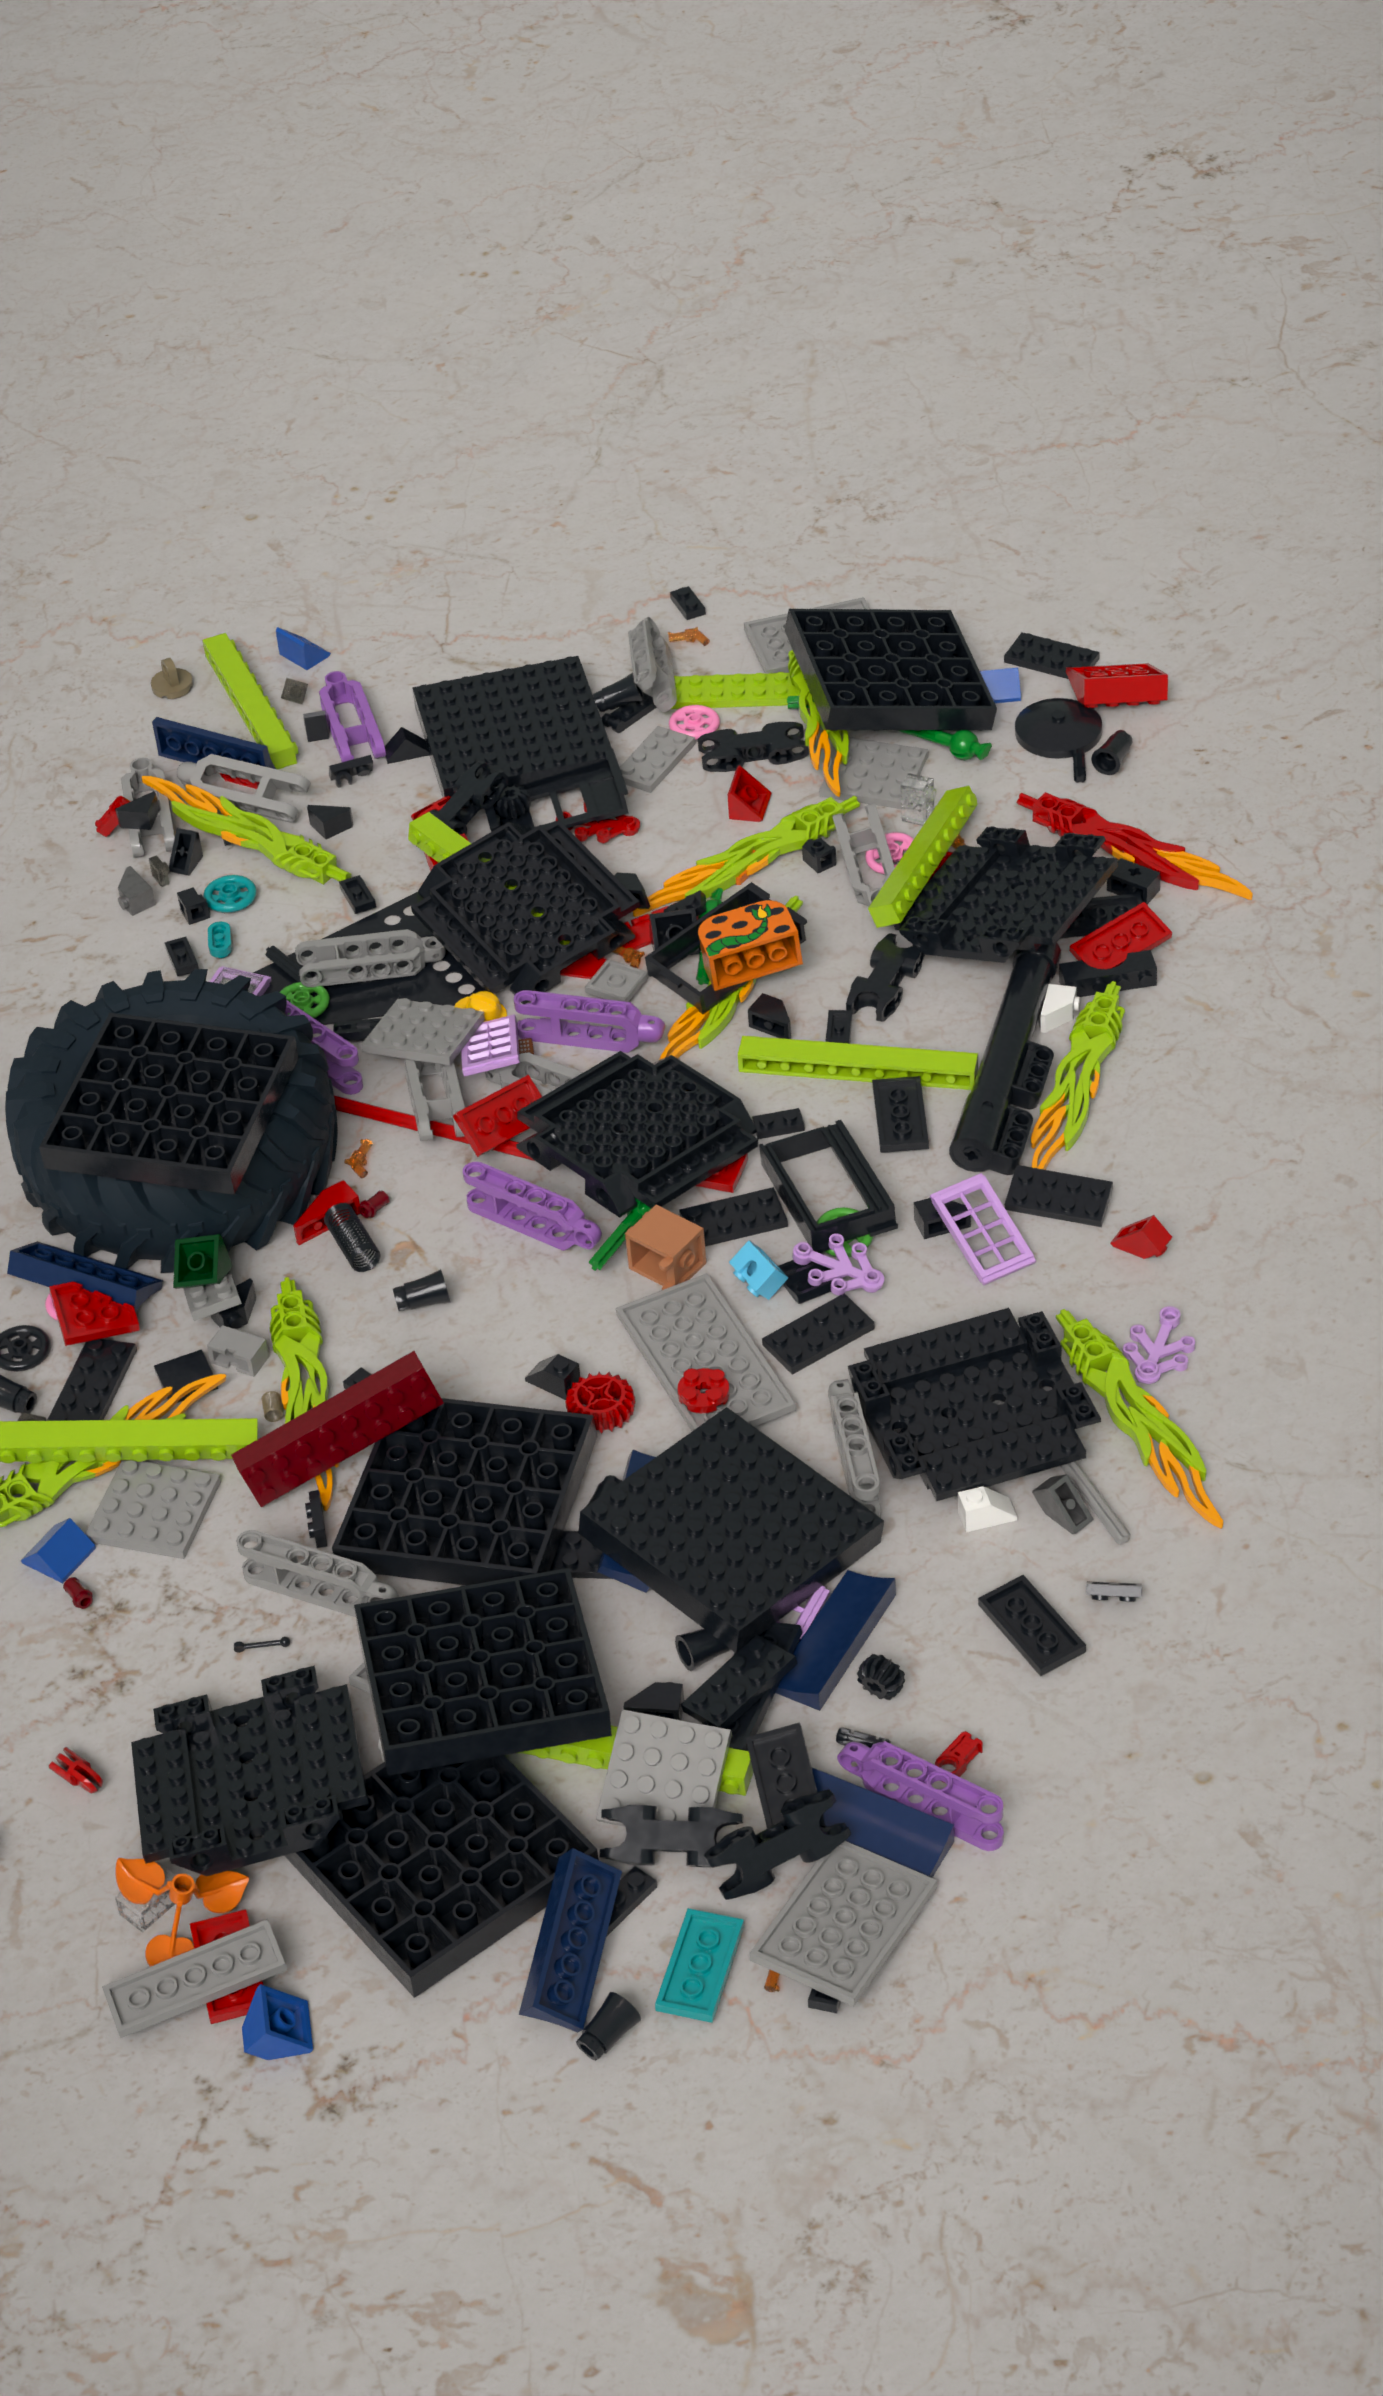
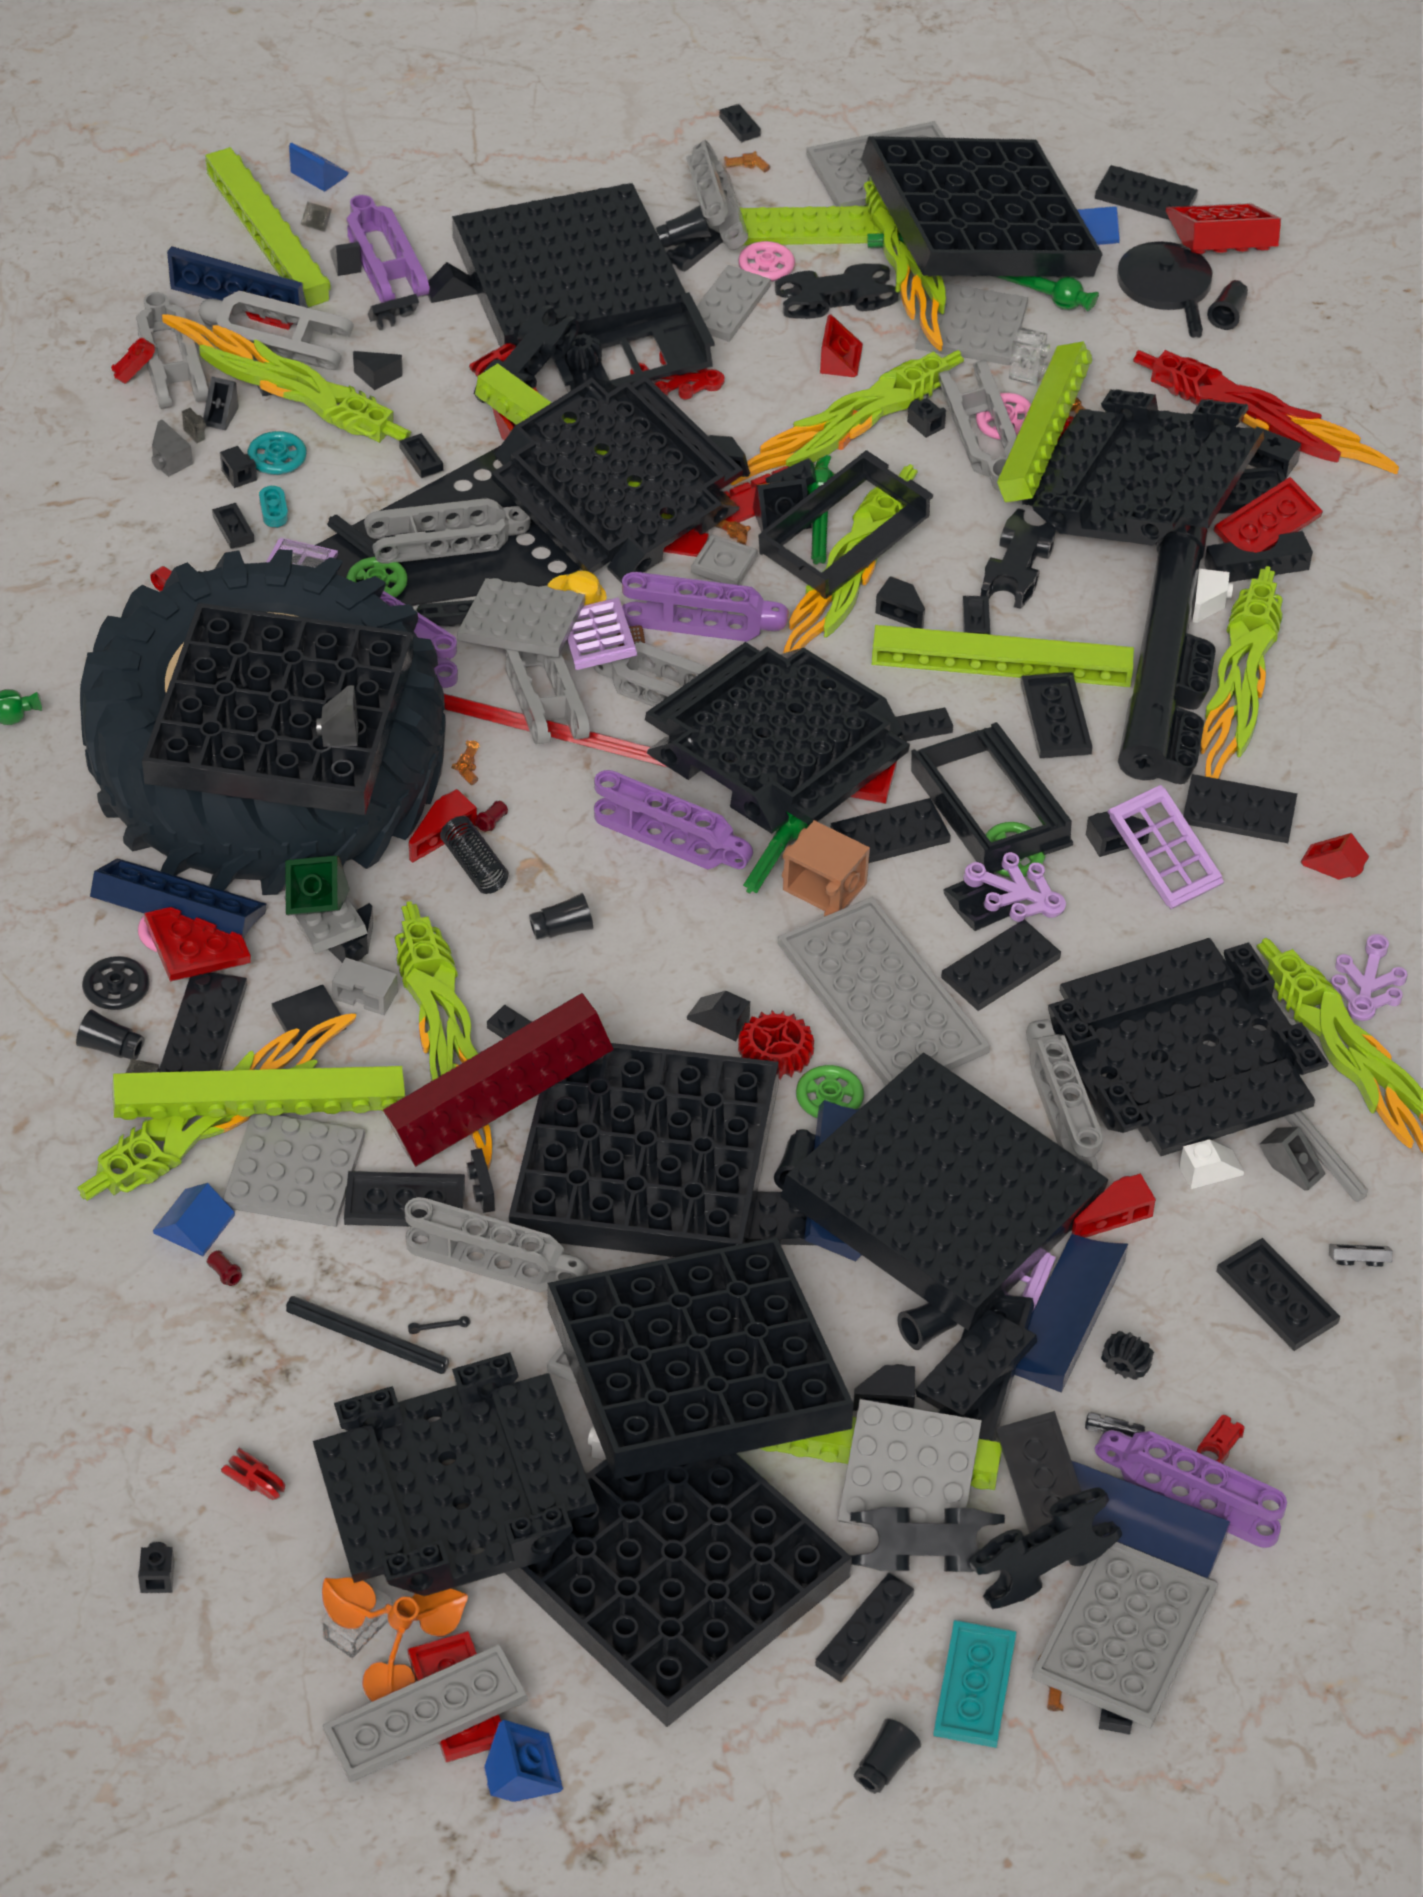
camera: 10 degrees left, 5 degrees up
black slope [116,791,159,830] -> none
dark tan tile [151,657,193,699] -> none
dark tan piece [261,1391,283,1422] -> none
red plate [453,1074,542,1157] -> none
dark blue arch [519,1848,622,2033] -> none
red plate [677,1368,730,1414] -> none
orange brick [698,900,803,991] -> none
medium azure brick [729,1240,788,1300] -> none
none -> black axle [286,1296,449,1374]
none -> flat silver slope [316,685,359,747]
none -> black plate [344,1171,465,1227]
none -> bright green plate [796,1065,864,1118]
none -> red slope [1072,1173,1156,1238]

